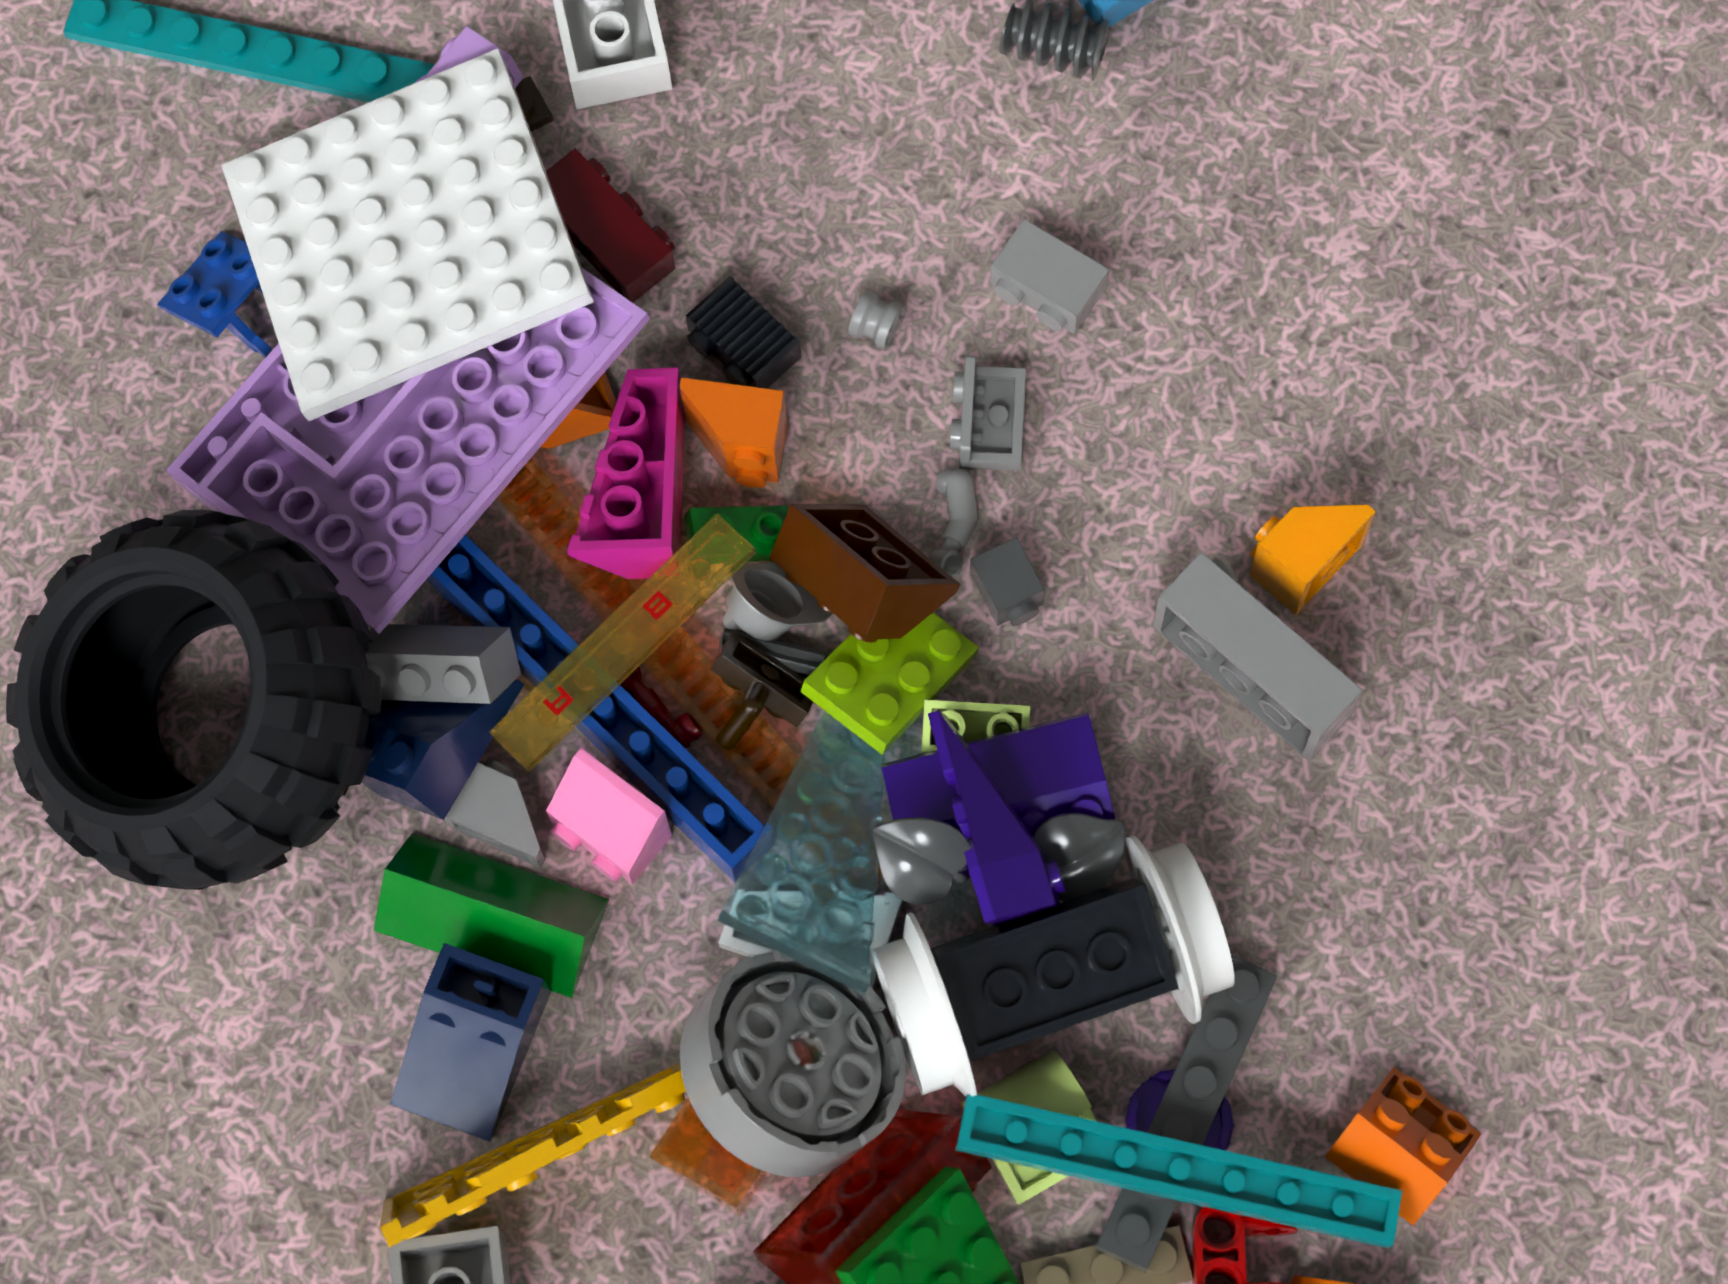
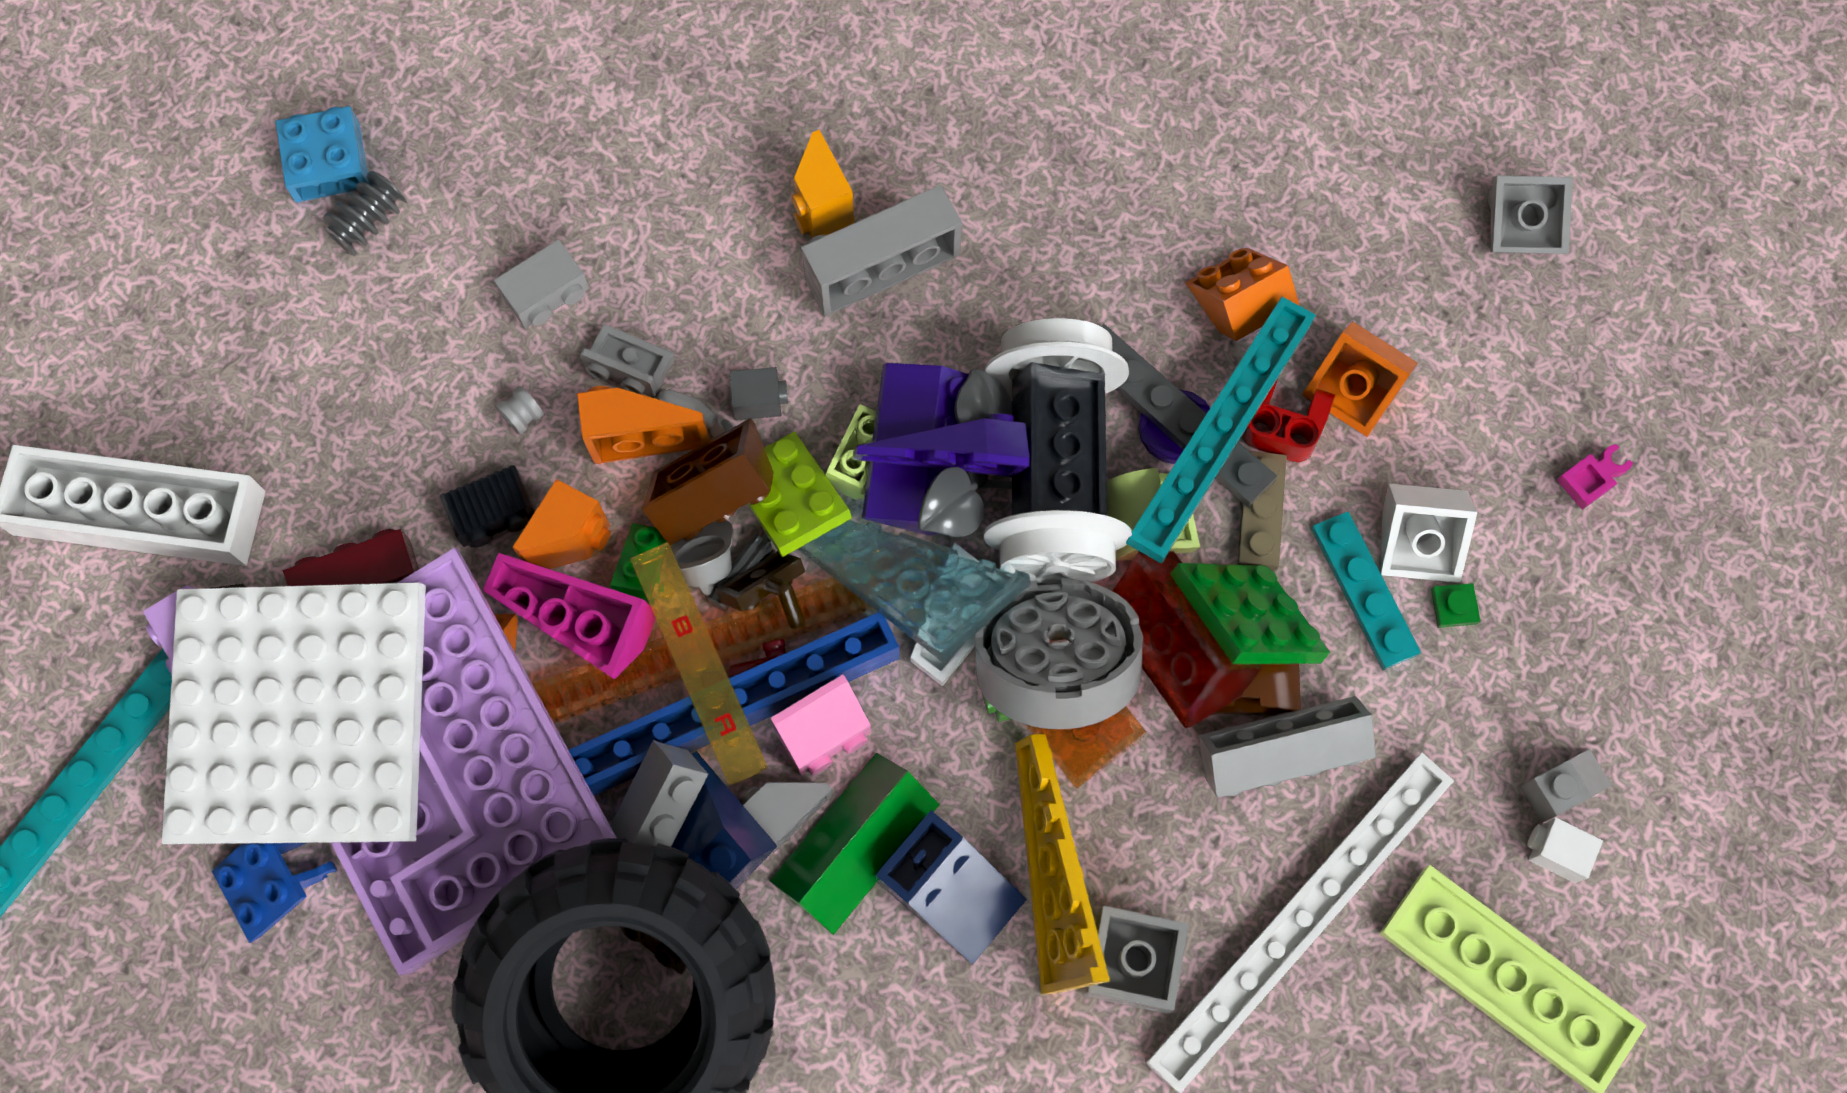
camera: 75 degrees left, 0 degrees up
none -> orange slope [577,386,710,464]

